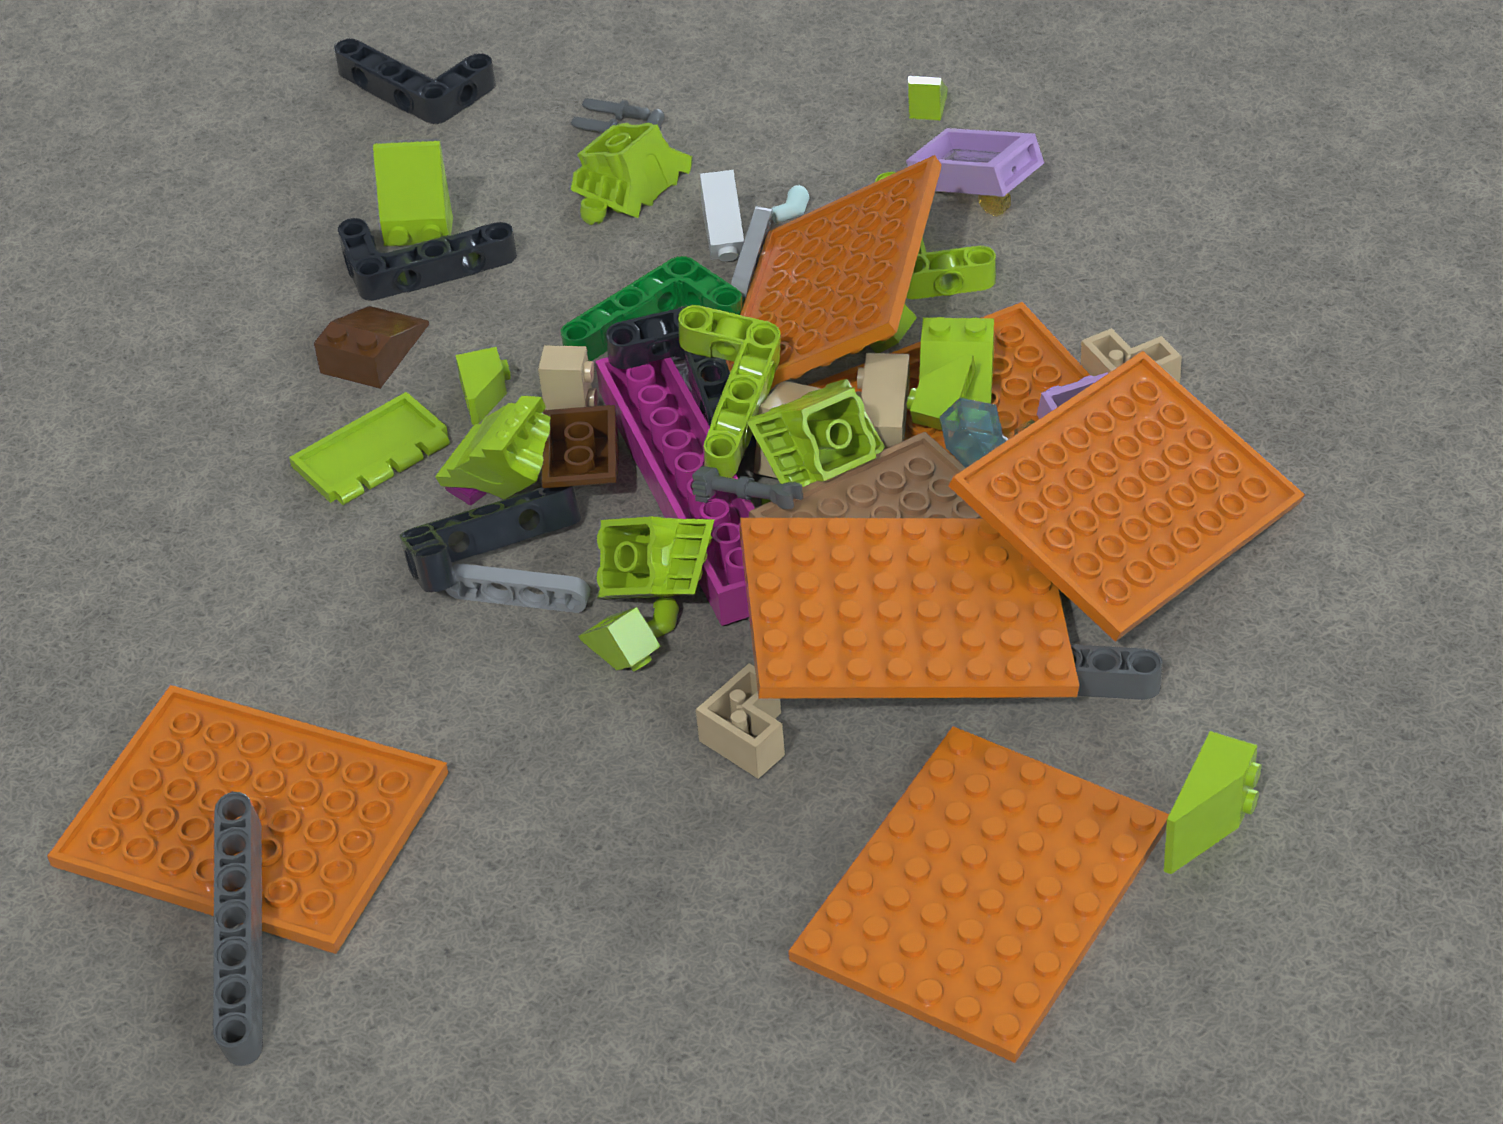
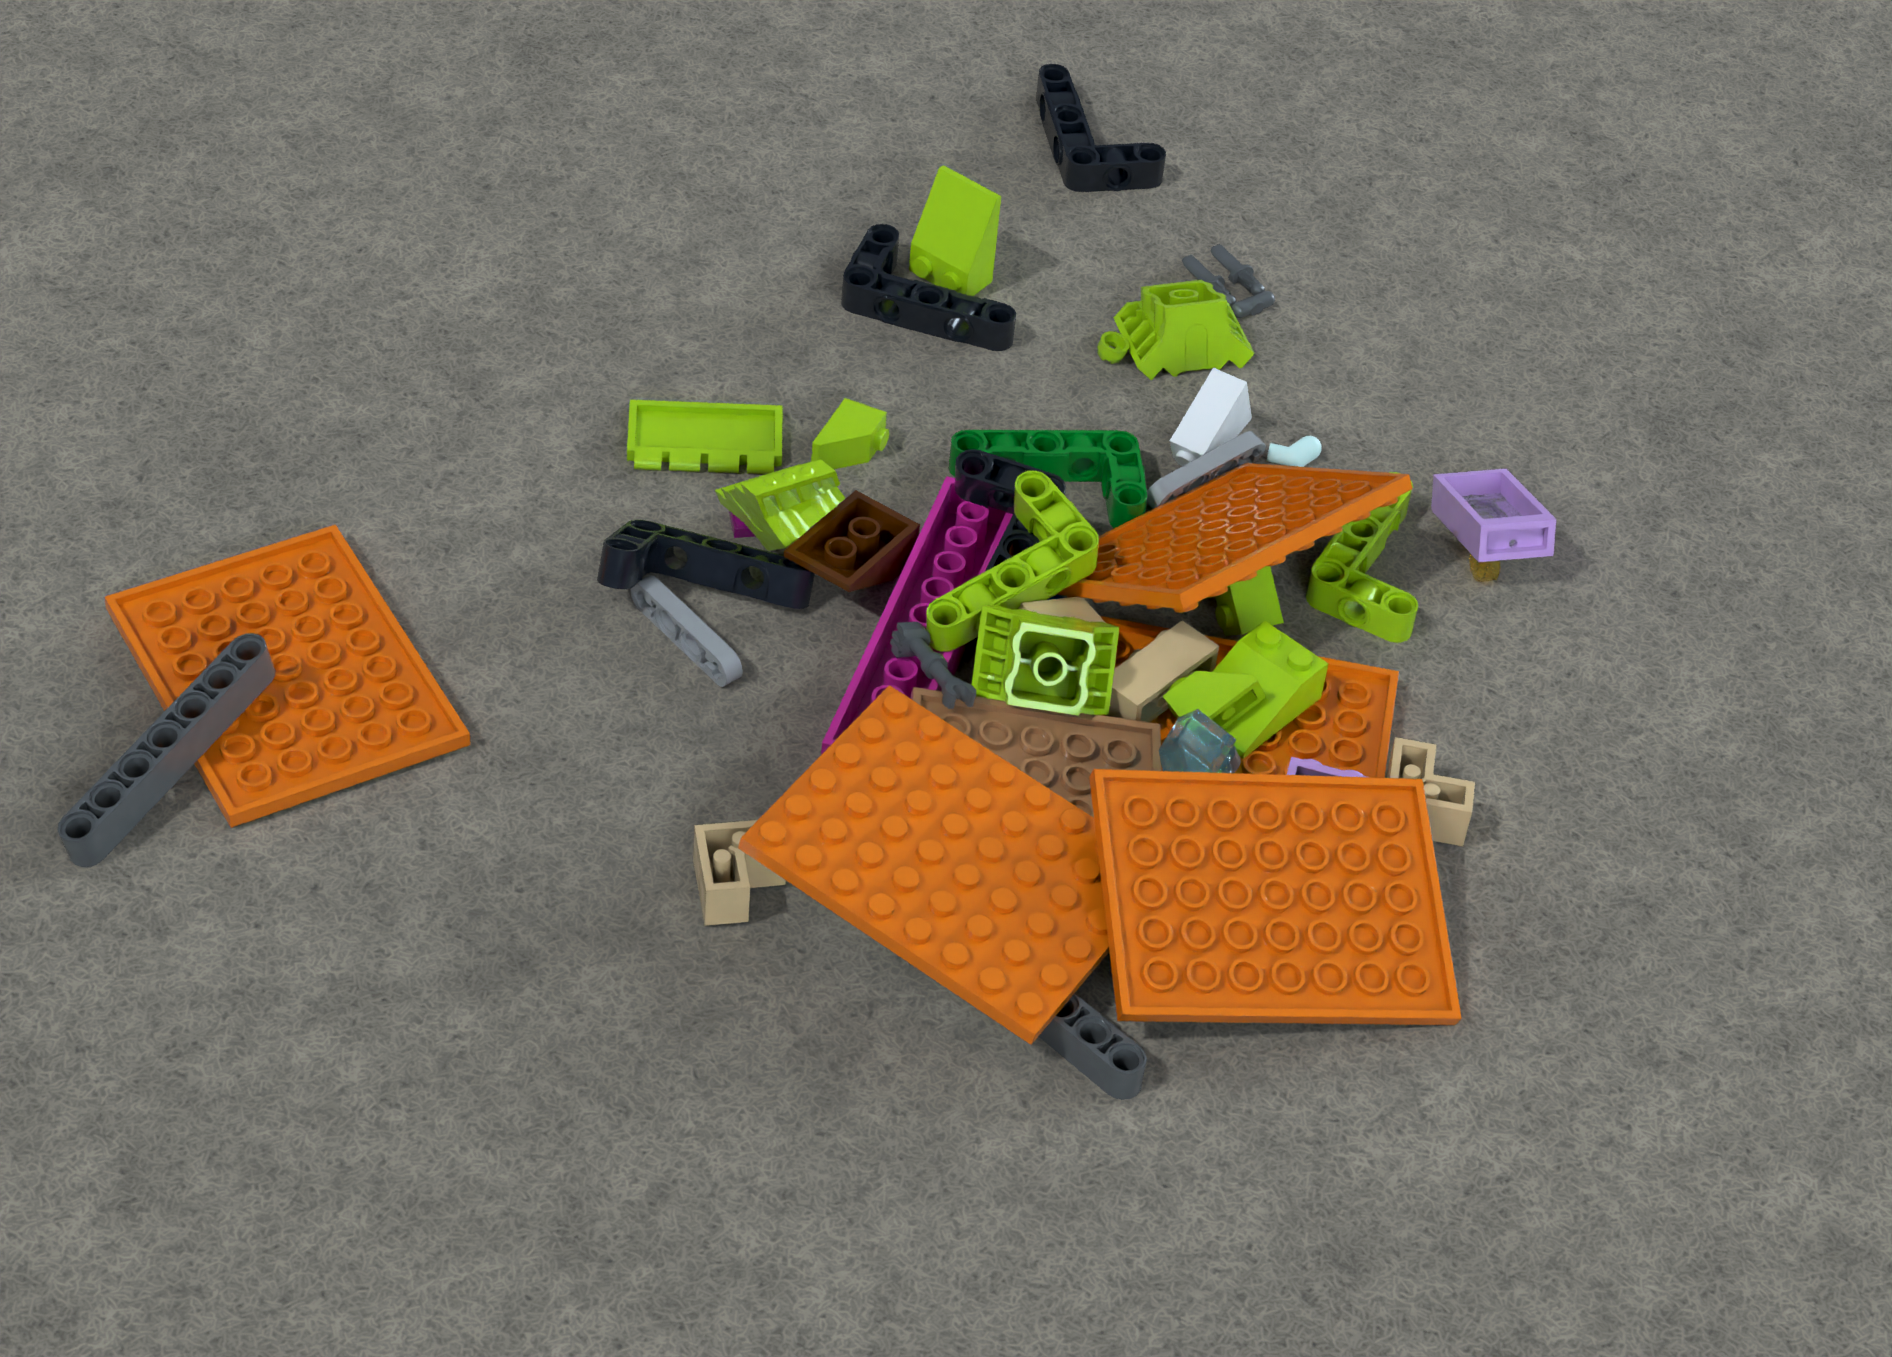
camera: 30 degrees right, 0 degrees up
reddish brown slope [314,306,429,389] -> none
tan brick [538,345,598,410] -> none
lime slope [578,607,661,671] -> none
lime slope [597,516,715,599] -> none
lime arm [646,597,679,639] -> none
orange plate [789,726,1169,1063] -> none
lime slope [908,76,948,121] -> none
lime slope [1164,731,1262,874] -> none

